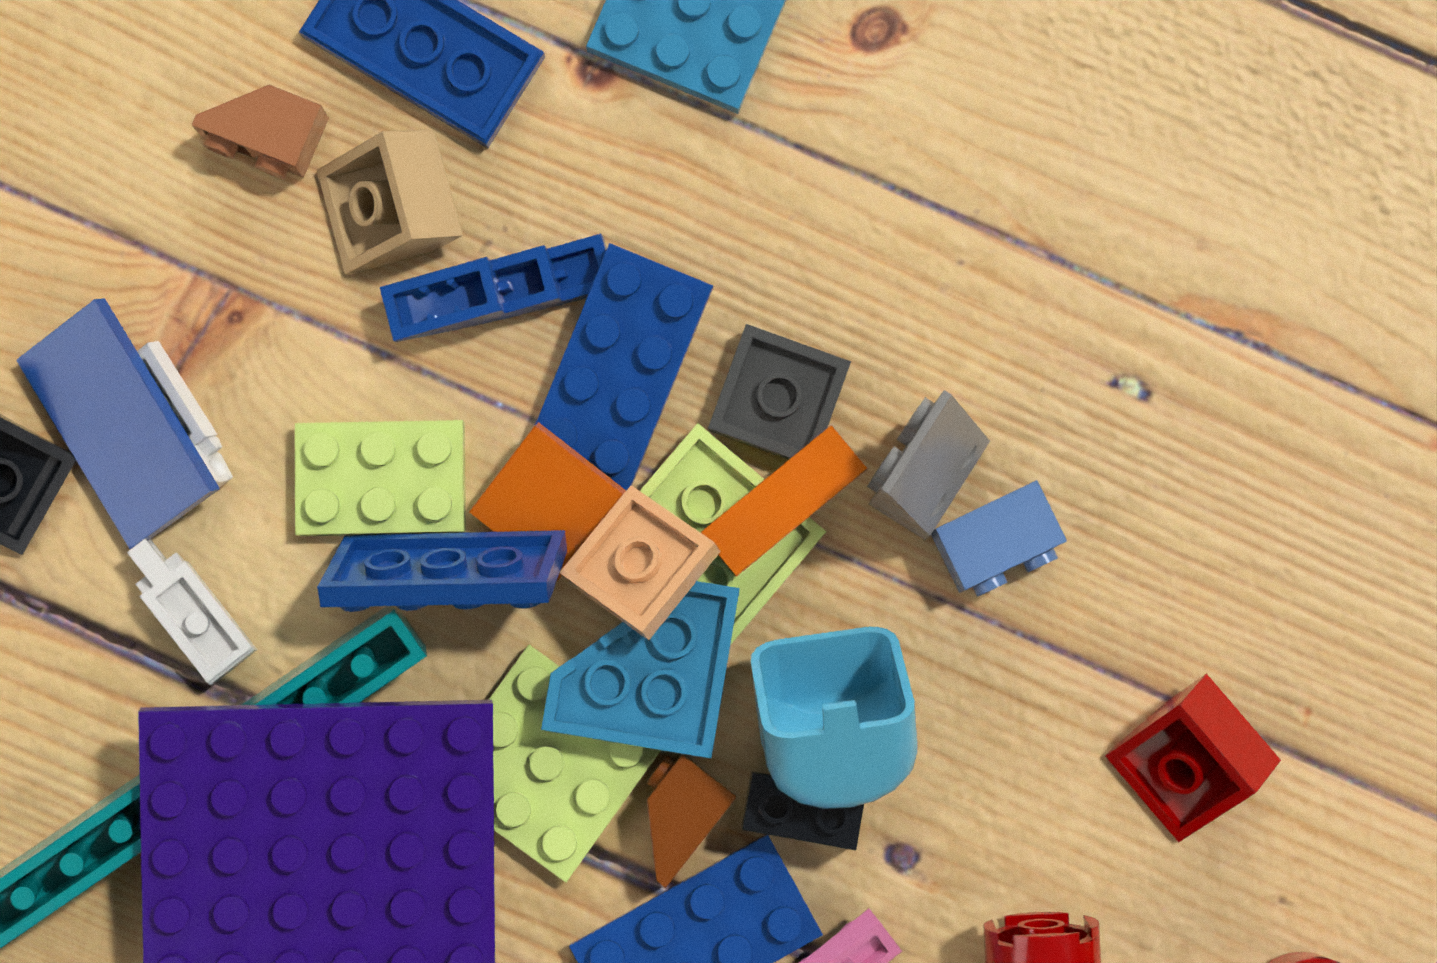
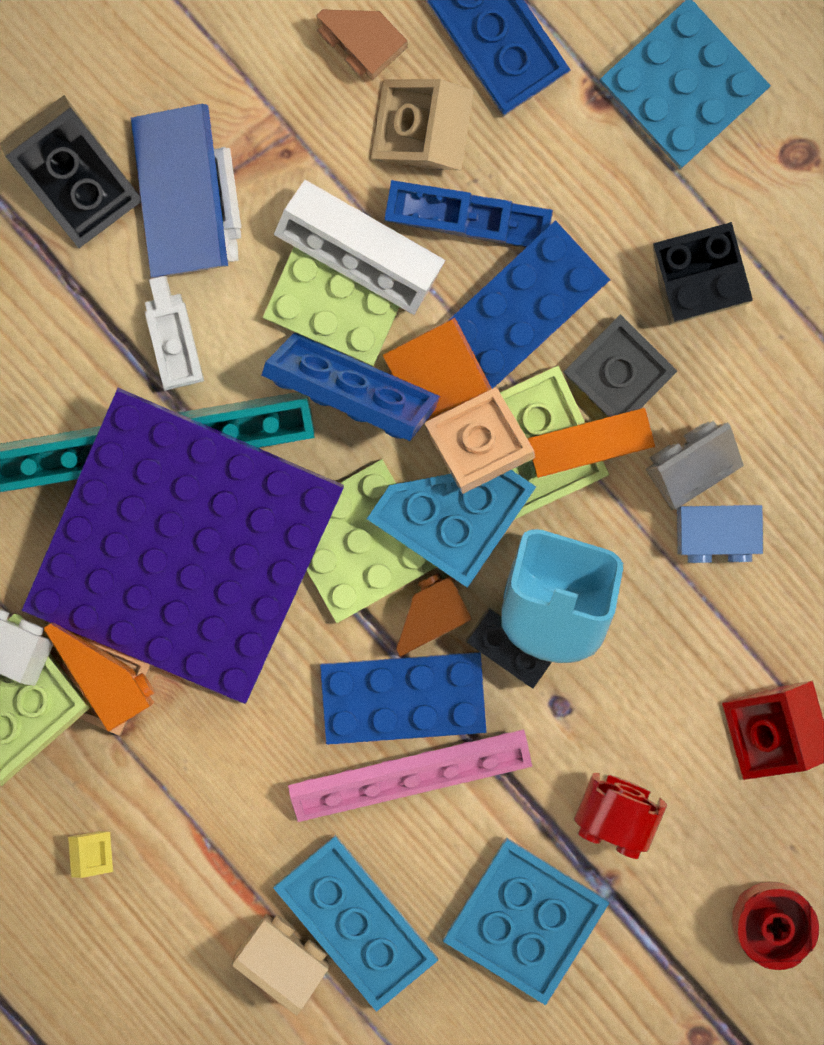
camera: 30 degrees right, 5 degrees up
none -> white brick [274,180,445,315]
none -> black slope [652,222,753,325]

